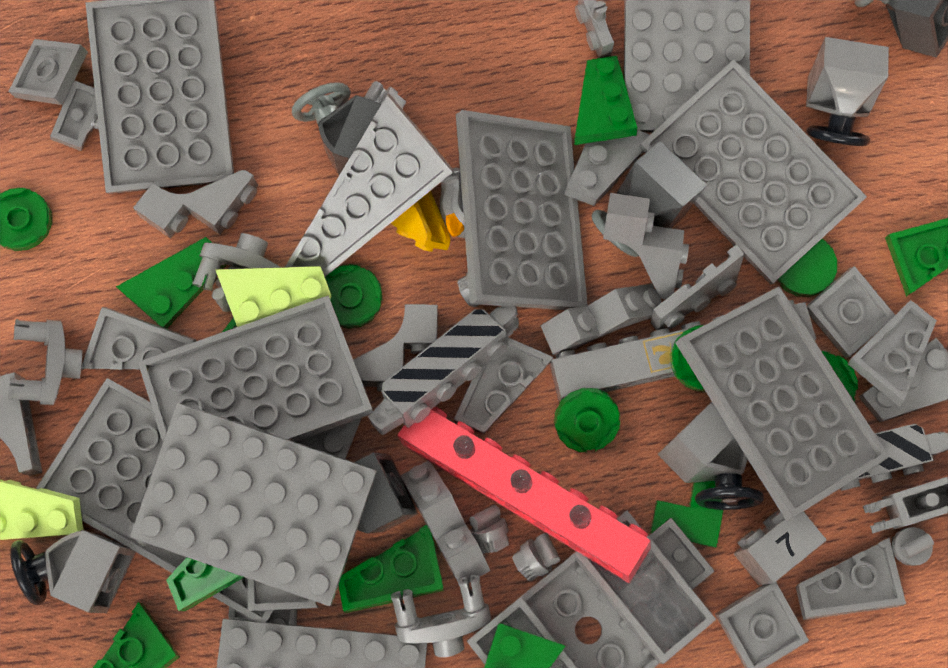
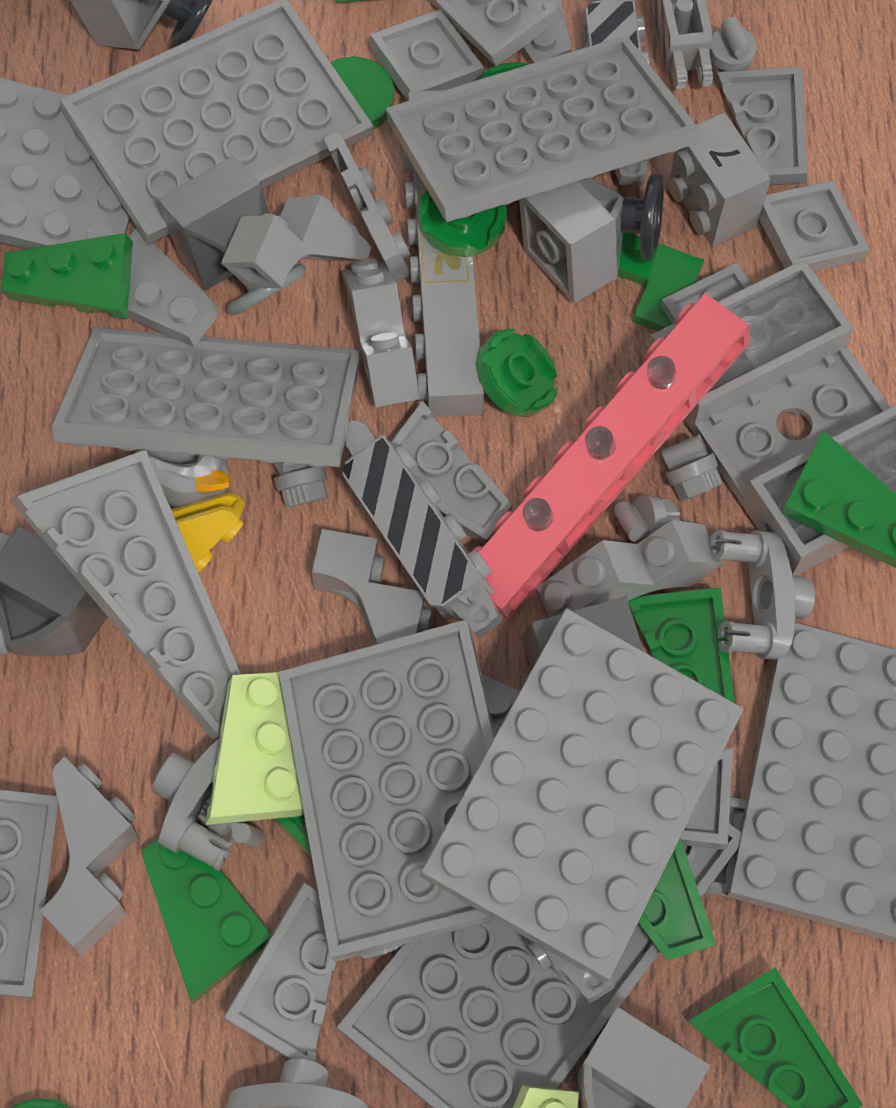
camera: 80 degrees left, 10 degrees down
green tile [325,264,383,329] -> none

